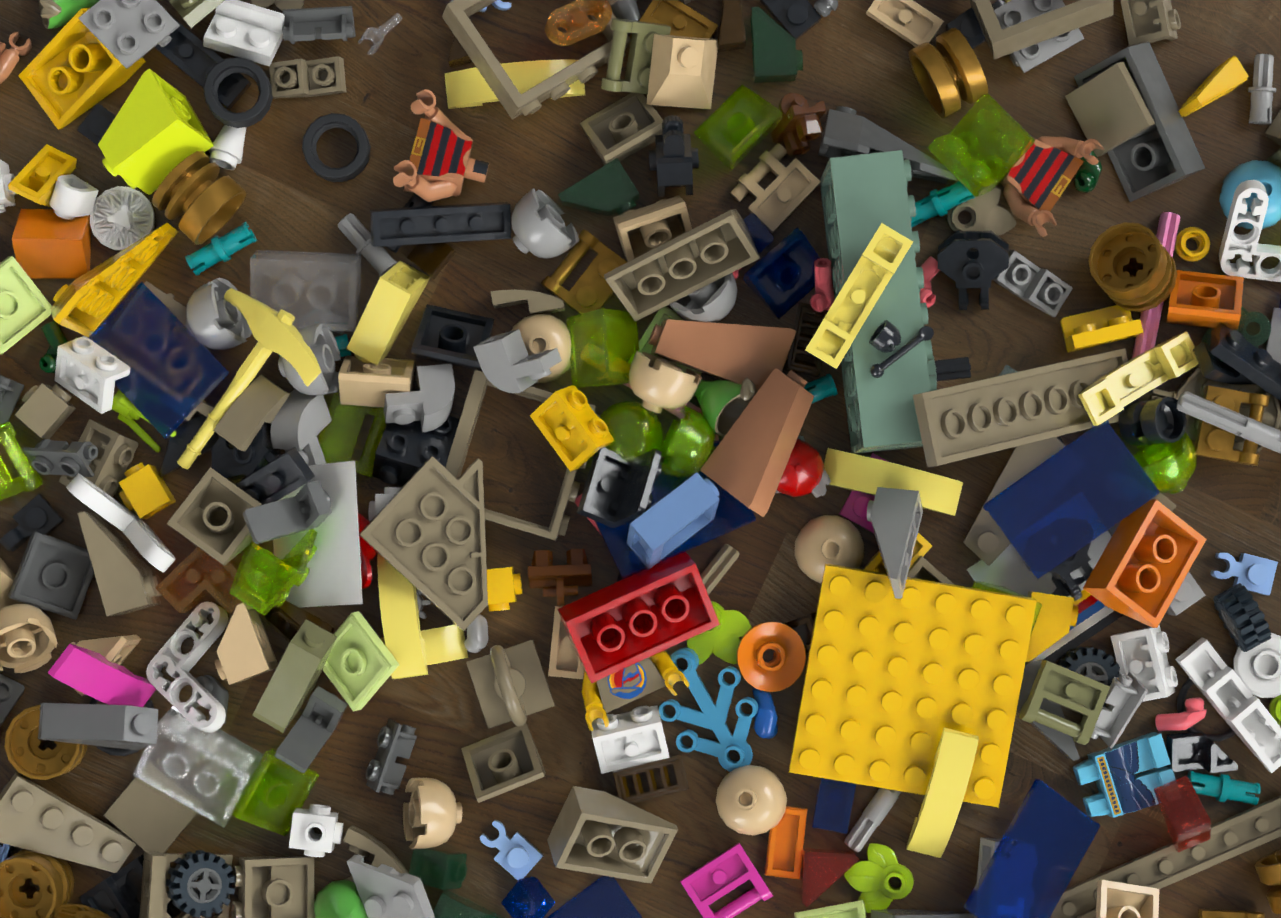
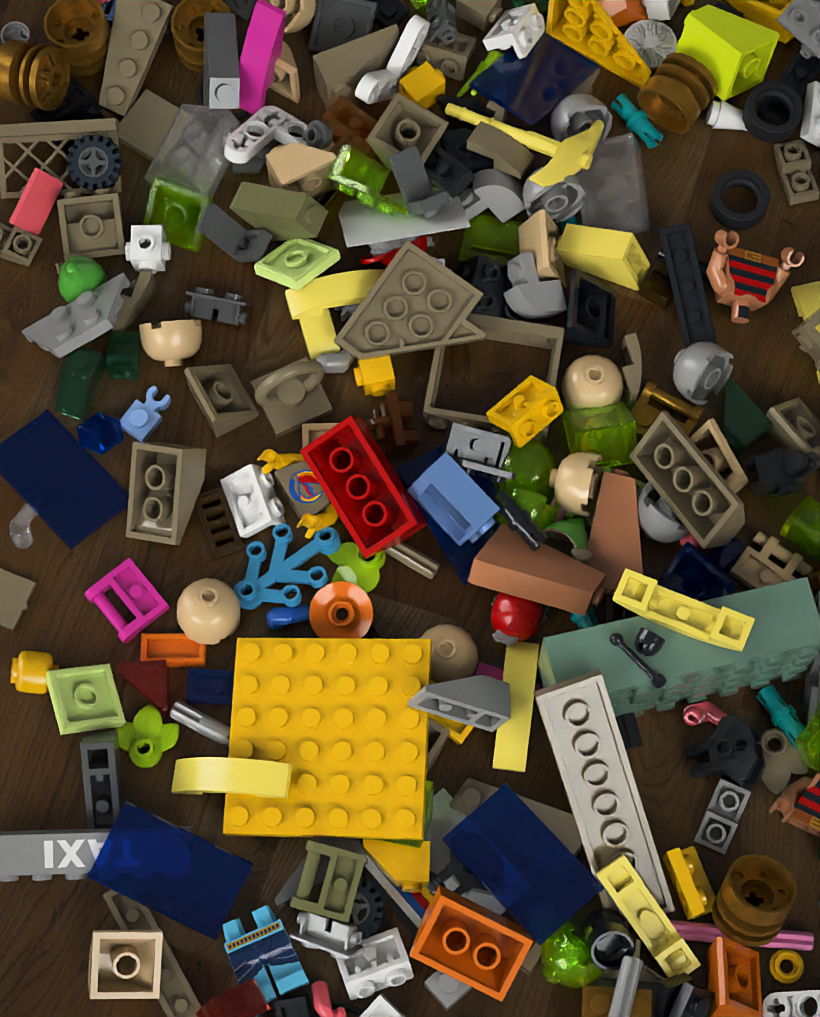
camera: 85 degrees right, 15 degrees down
light grey axle [338,213,397,277] -> none
light grey brick [473,329,562,393] -> none
none -> dark grey plate [305,120,333,150]
none -> black pin [492,489,549,552]

